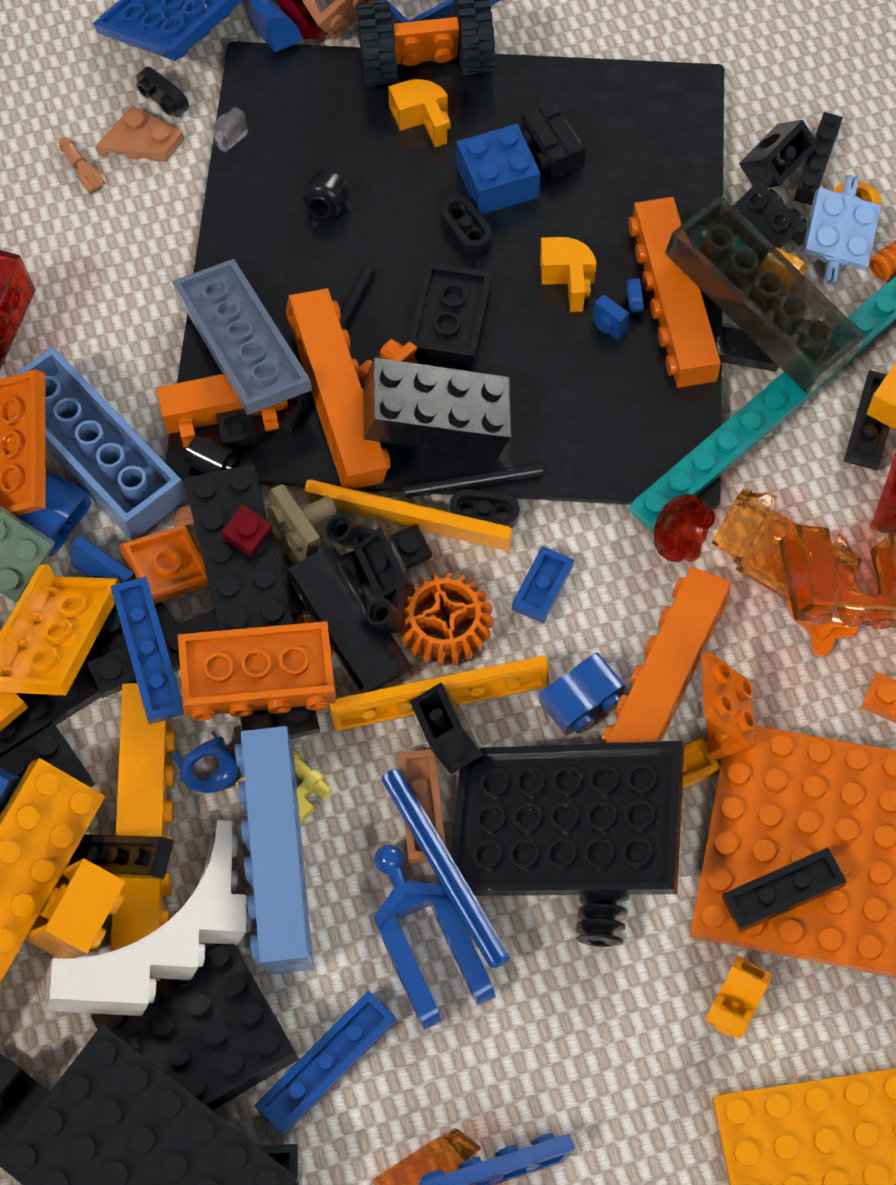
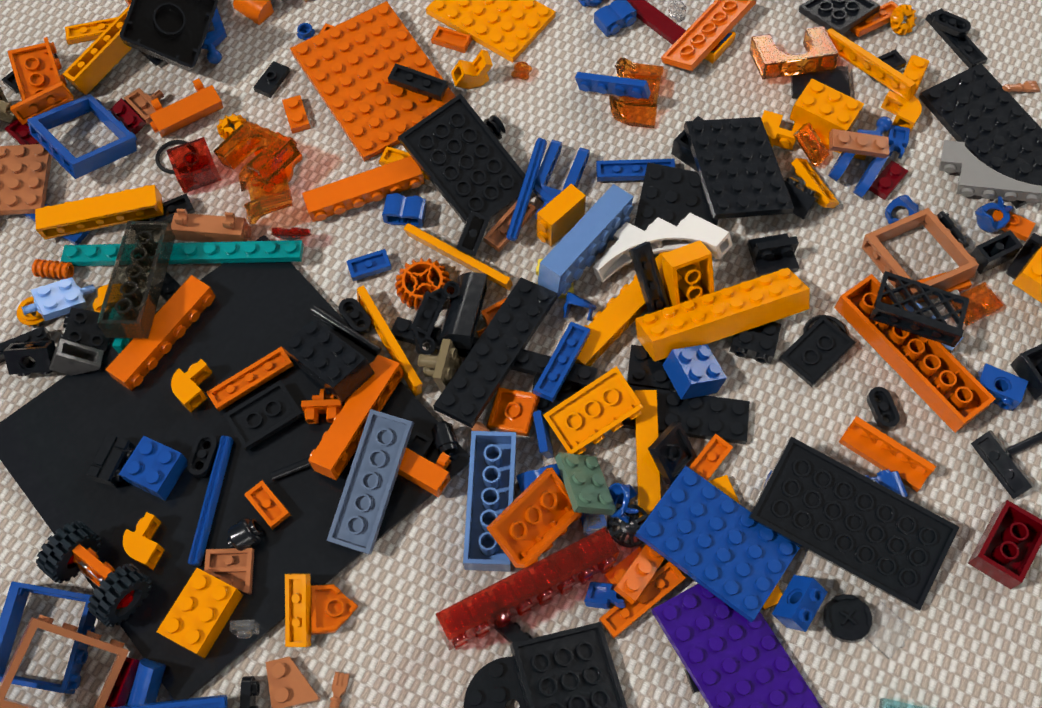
camera: 135 degrees left, 0 degrees up
orange bracket [178,621,336,721] -> none
dark red plate [221,505,273,557] -> none
blue plate [593,294,629,340] -> none
blue tile [626,278,644,313] -> none
orange bracket [701,651,755,760] -> none
none -> flat silver slope [49,338,104,376]
none -> light orange brick [156,568,243,659]
none -> nougat brick [170,209,251,242]
none -> blue axle [188,436,233,566]
none -> nougat wing [204,548,254,594]
none -> orange plate [206,347,294,411]
none -> orange plate [244,480,290,530]
none -> light orange plate [285,573,311,647]
none -> orange plate [311,584,358,635]
none -> orange tile [431,26,472,53]
none -> clear orange plate [511,61,532,81]
none -> light orange brick [537,184,586,246]

